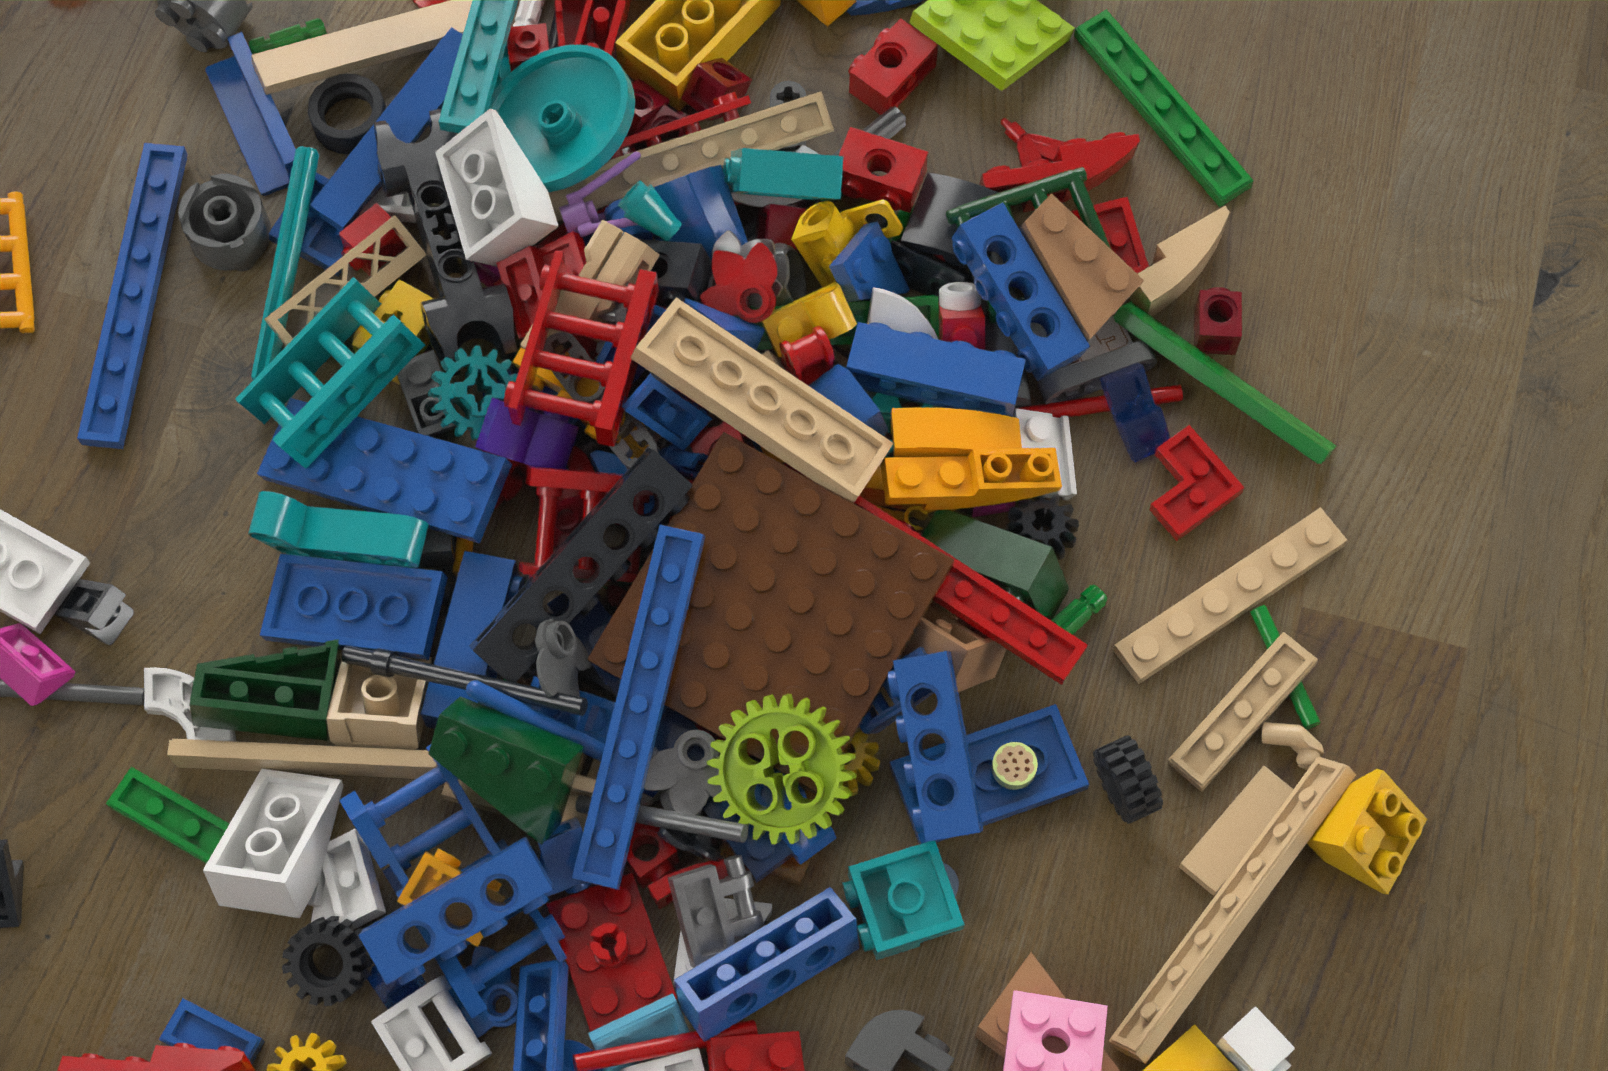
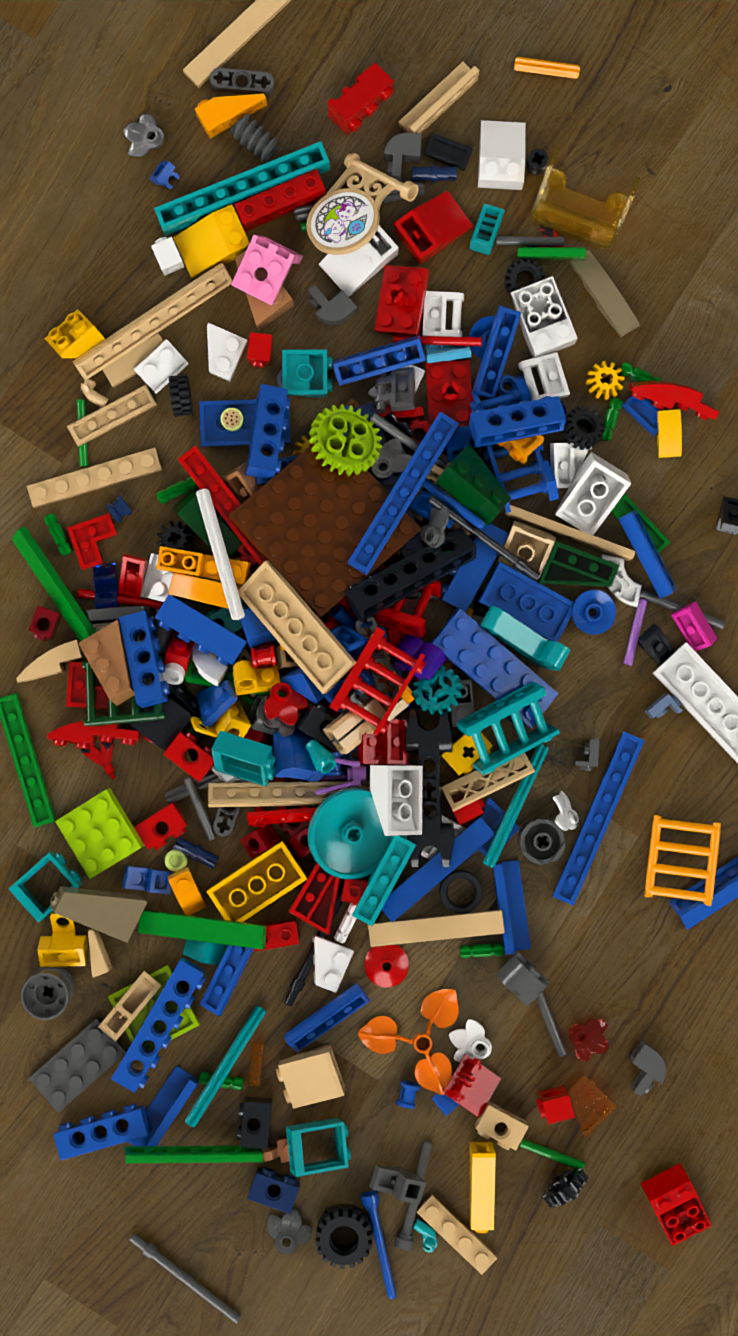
camera: 165 degrees left, 20 degrees up
none -> green axle [44,513,73,556]
none -> dark blue wheel [106,495,133,523]
none -> red slope [118,554,148,599]
none -> white plate [134,339,189,394]
none -> yellowish green tile [165,849,188,872]
none -> dark blue pin [173,836,219,869]
none -> dark grey bar [183,776,216,840]
none -> white axle [196,489,245,620]
none -> white wing [207,323,248,382]
none -> red brick [247,332,274,368]
none -> white plate [553,791,579,831]
none -> blue dish [572,590,616,635]
none -> dark grey bracket [574,739,599,771]
none -> green axle [600,398,623,442]
none -> blue brick [618,510,677,598]
none -> medium lavender bar [623,599,648,666]
none -> sand blue bracket [644,694,682,718]
none -> yellow slope [657,409,682,458]

